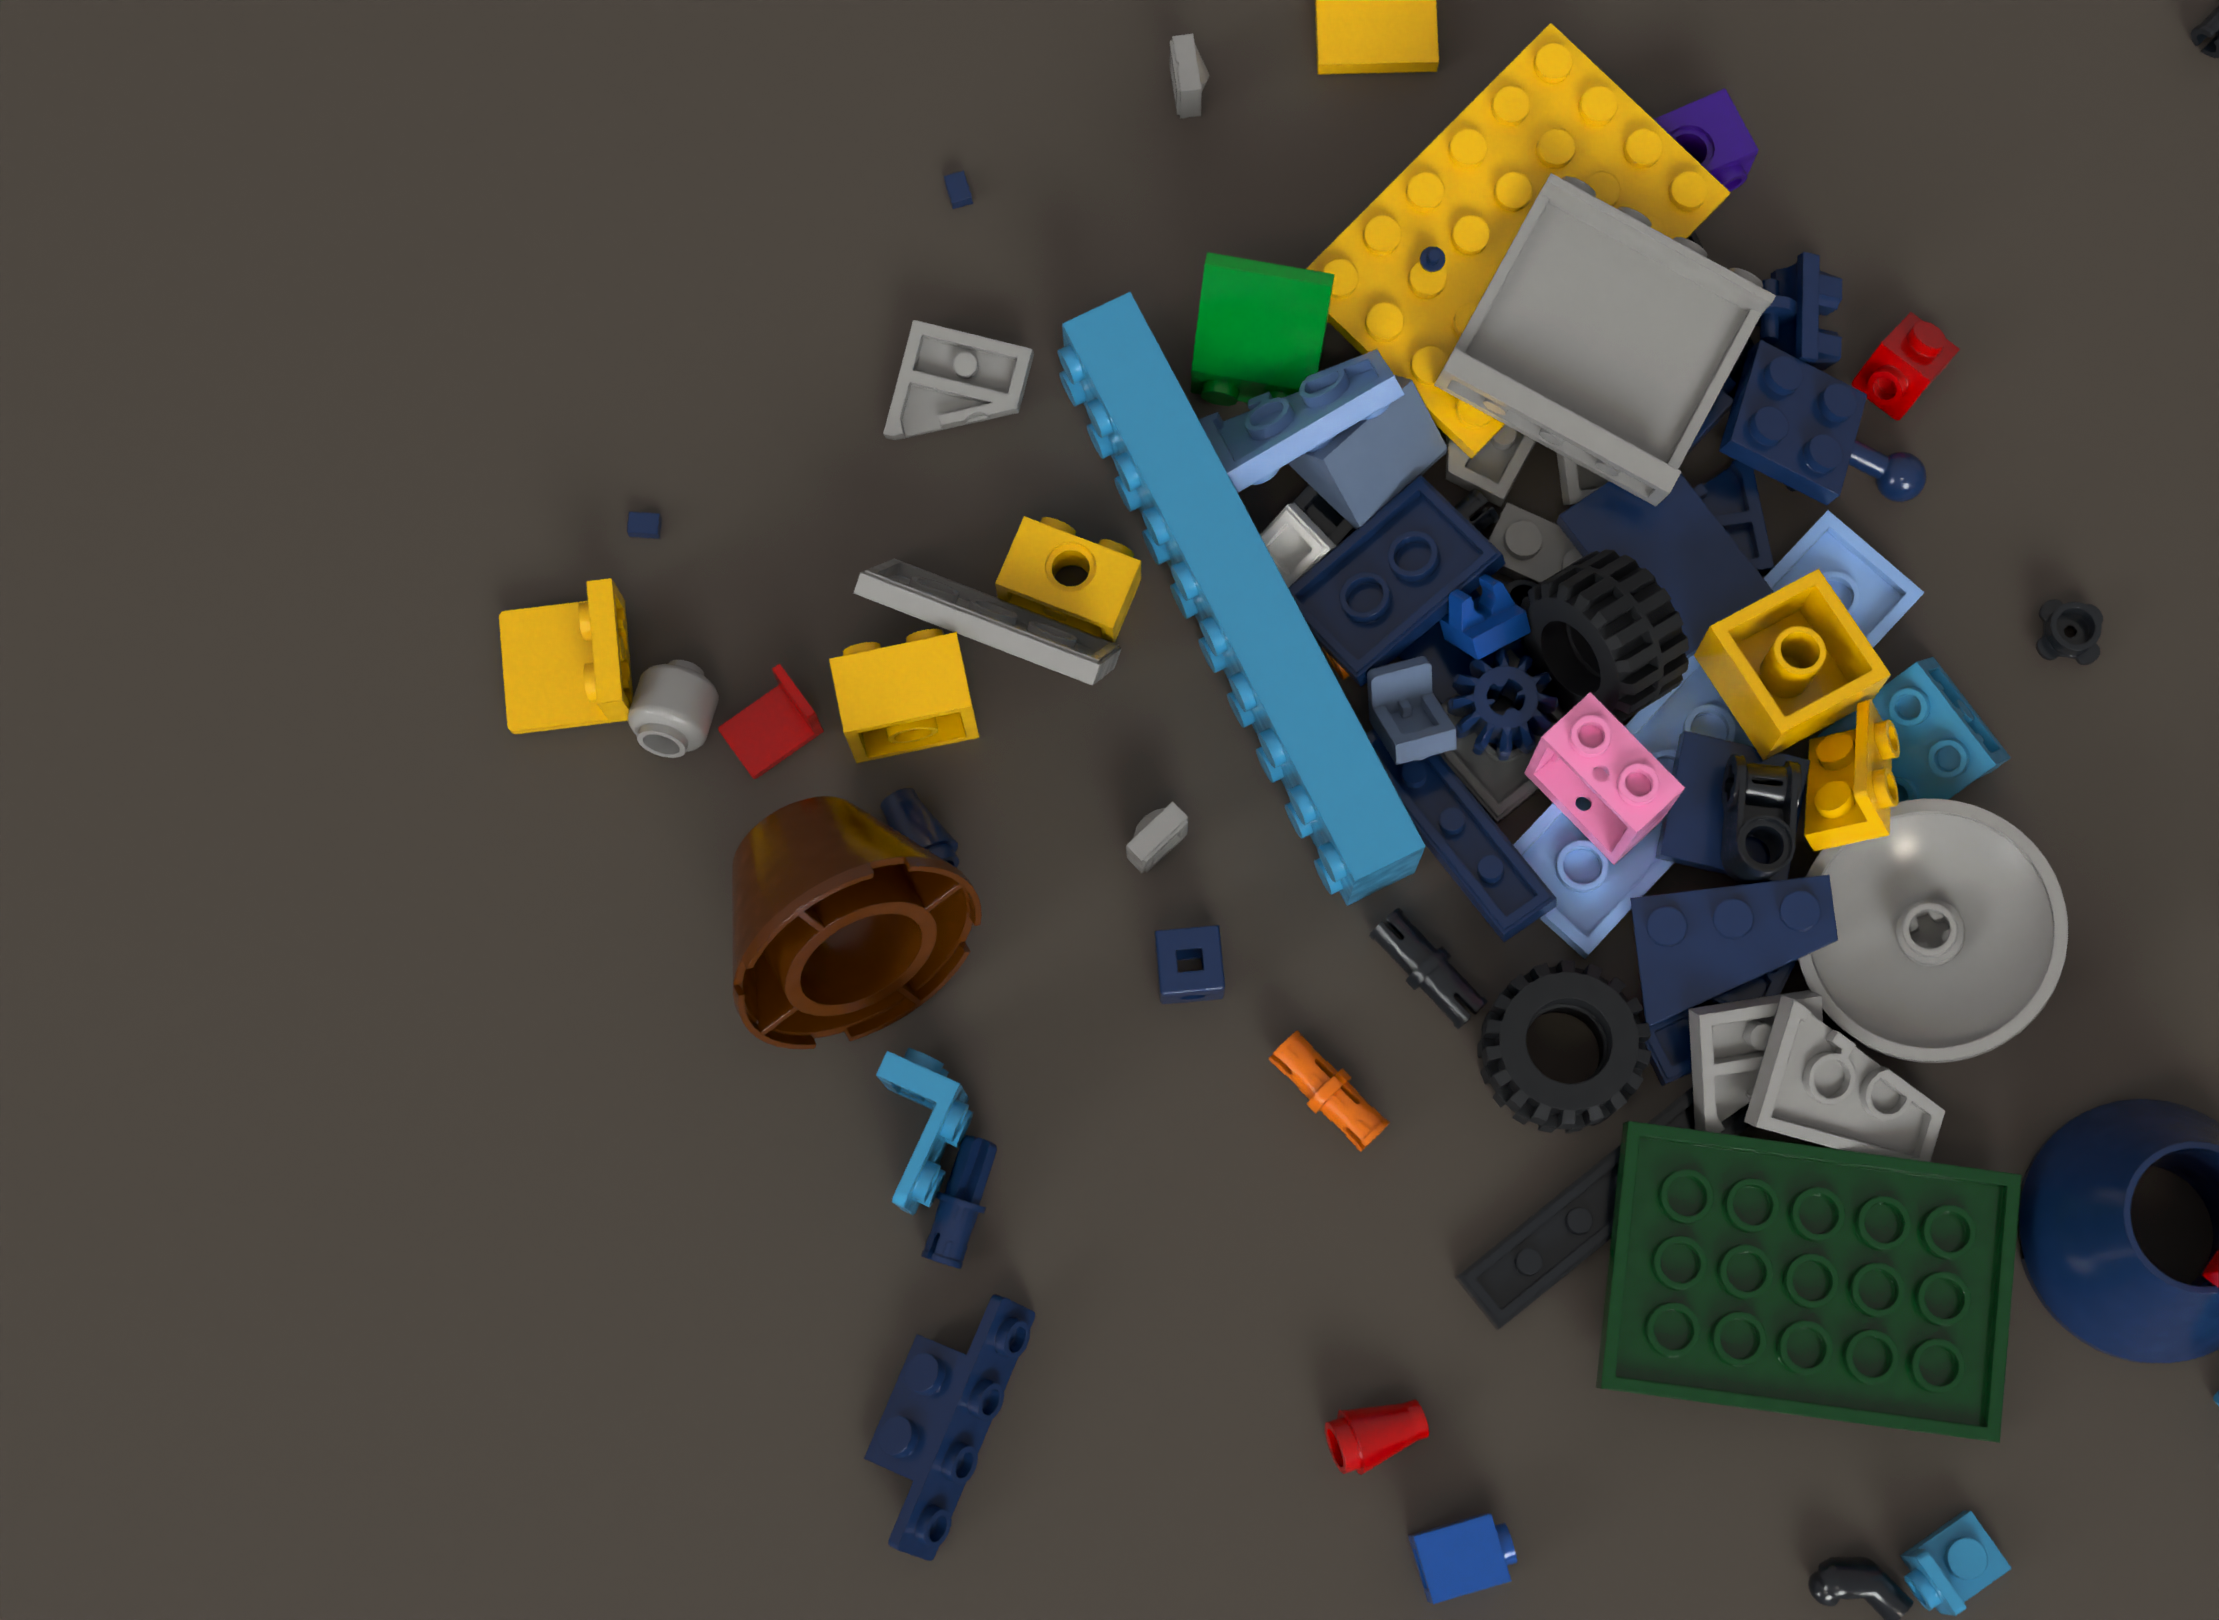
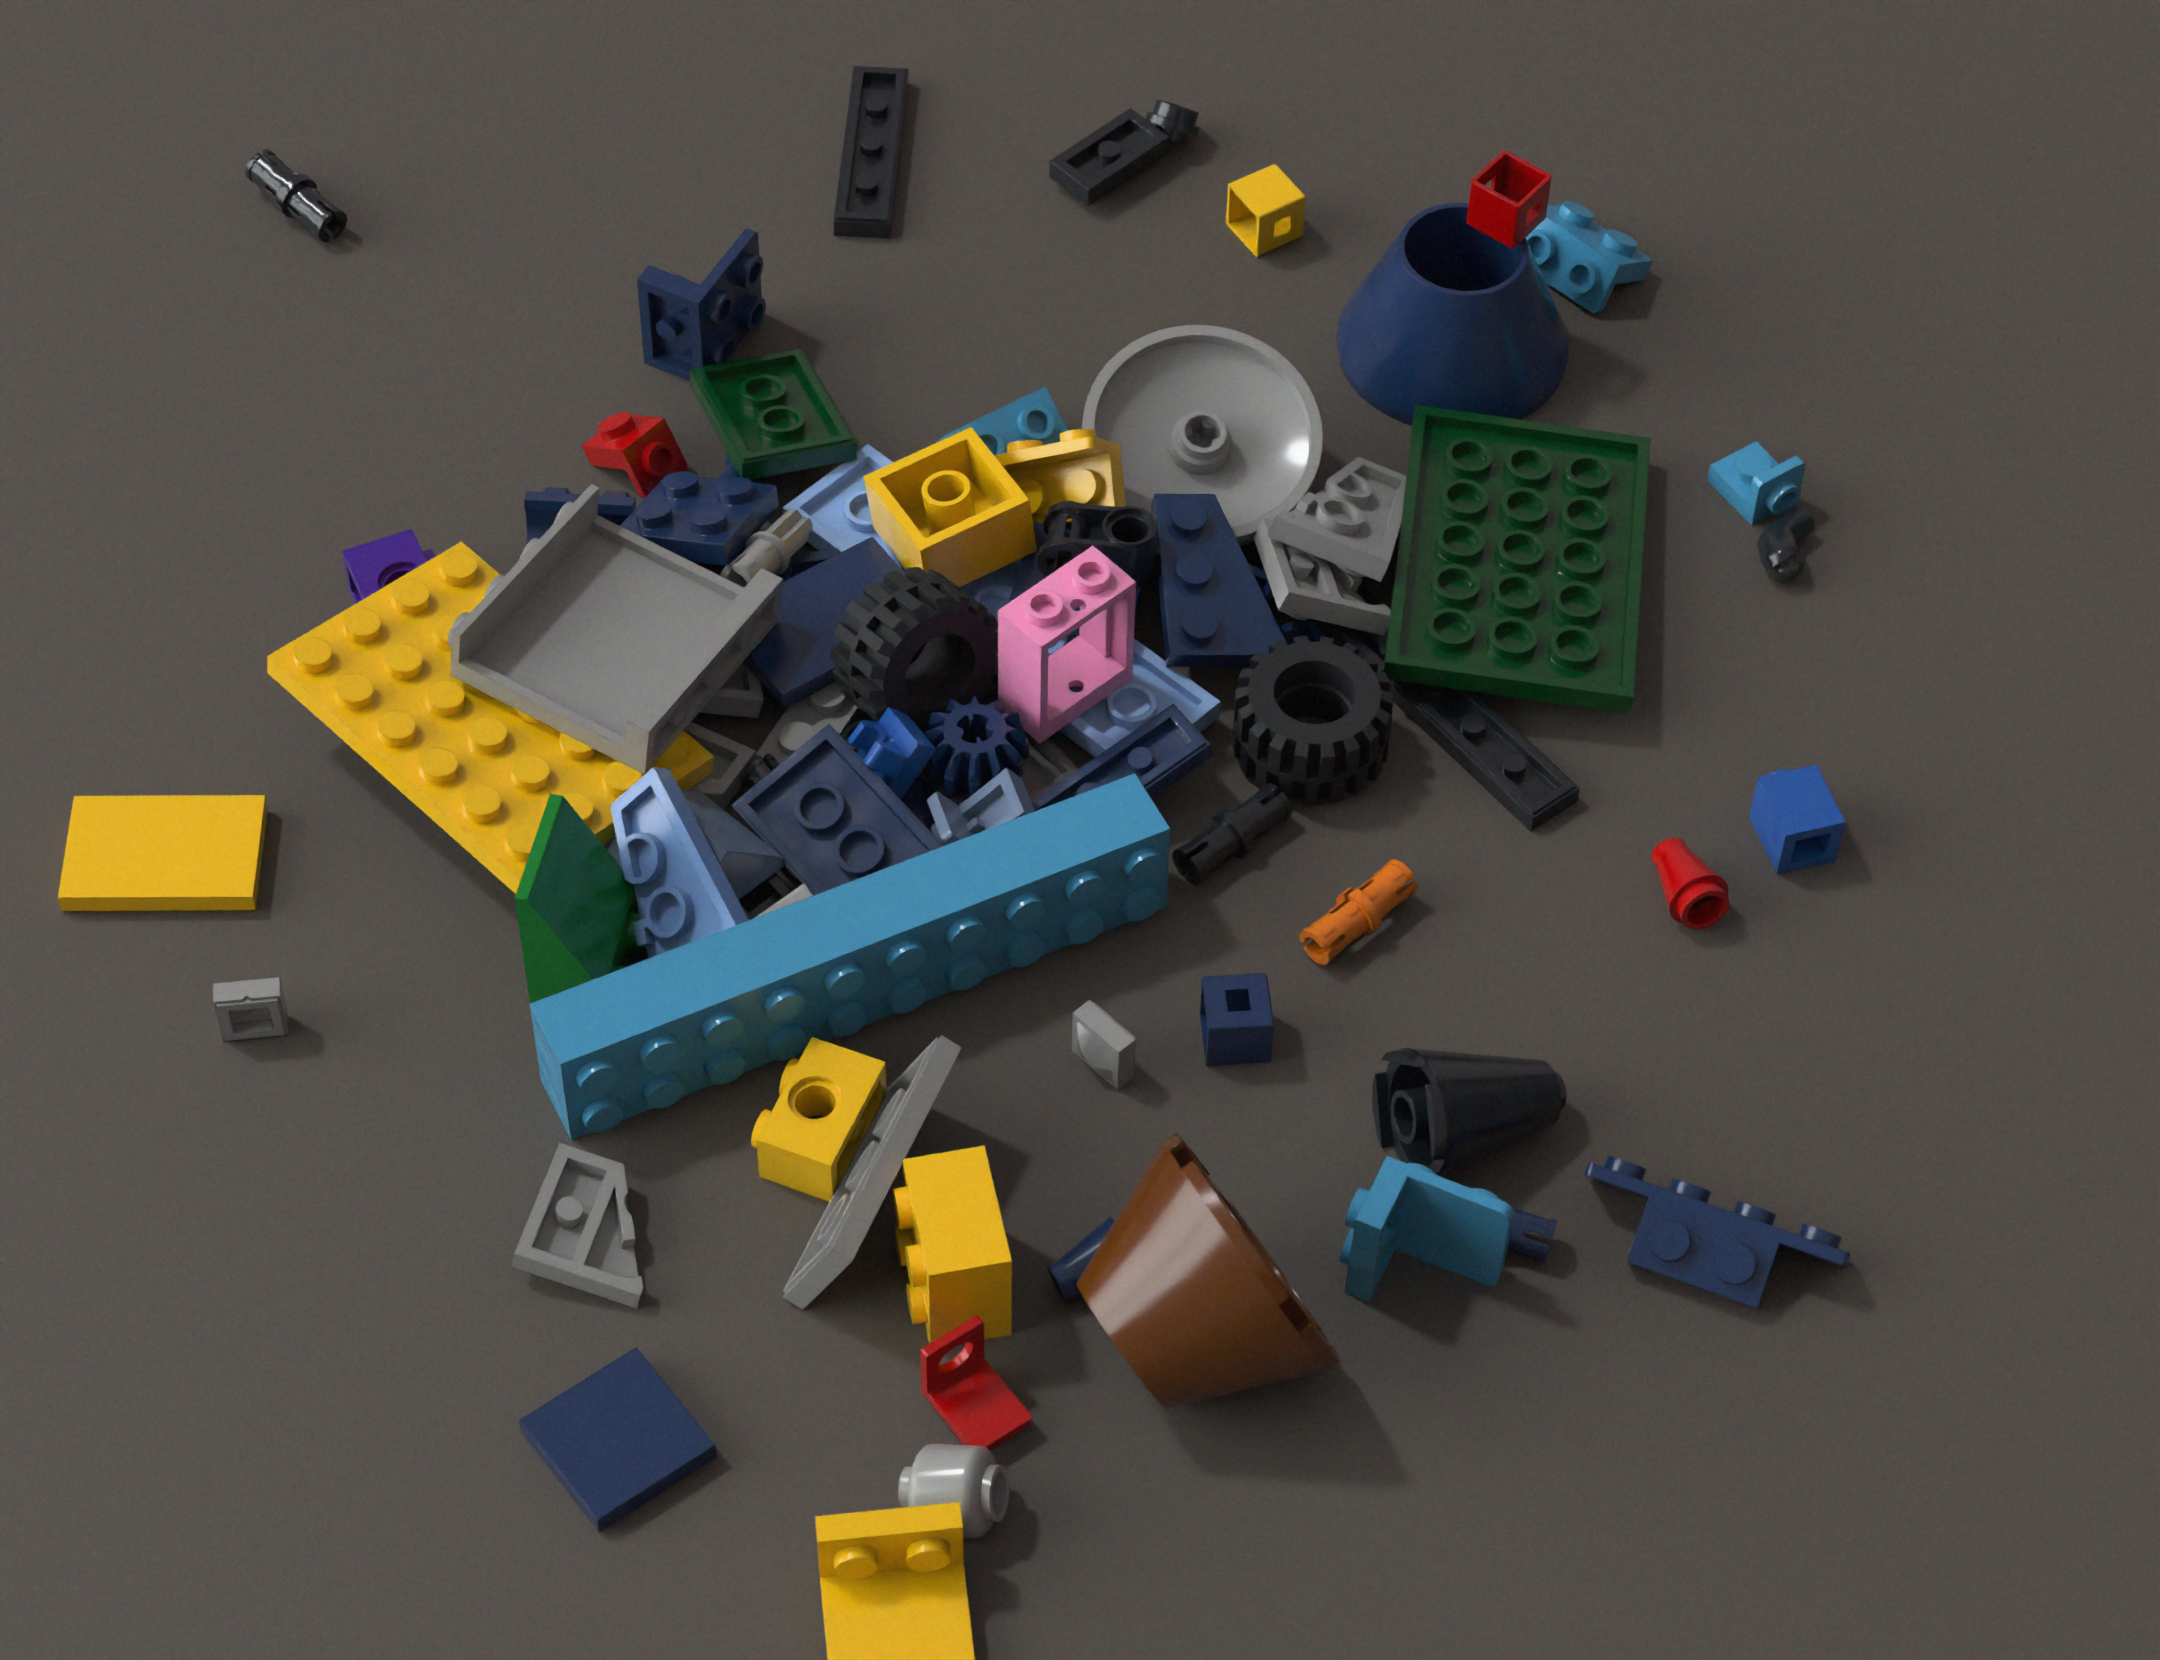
camera: 95 degrees left, 25 degrees down
dark blue piece [627,512,662,539] -> none
dark blue piece [944,171,973,209] -> none
dark blue piece [1420,246,1445,272] -> none
black plate [2036,599,2103,665] -> none
none -> dark blue tile [519,1347,717,1532]
none -> dark blue bracket [637,228,766,381]
none -> dark green tile [690,349,857,480]
none -> light grey axle [720,510,813,588]
none -> black cone [1372,1048,1567,1176]

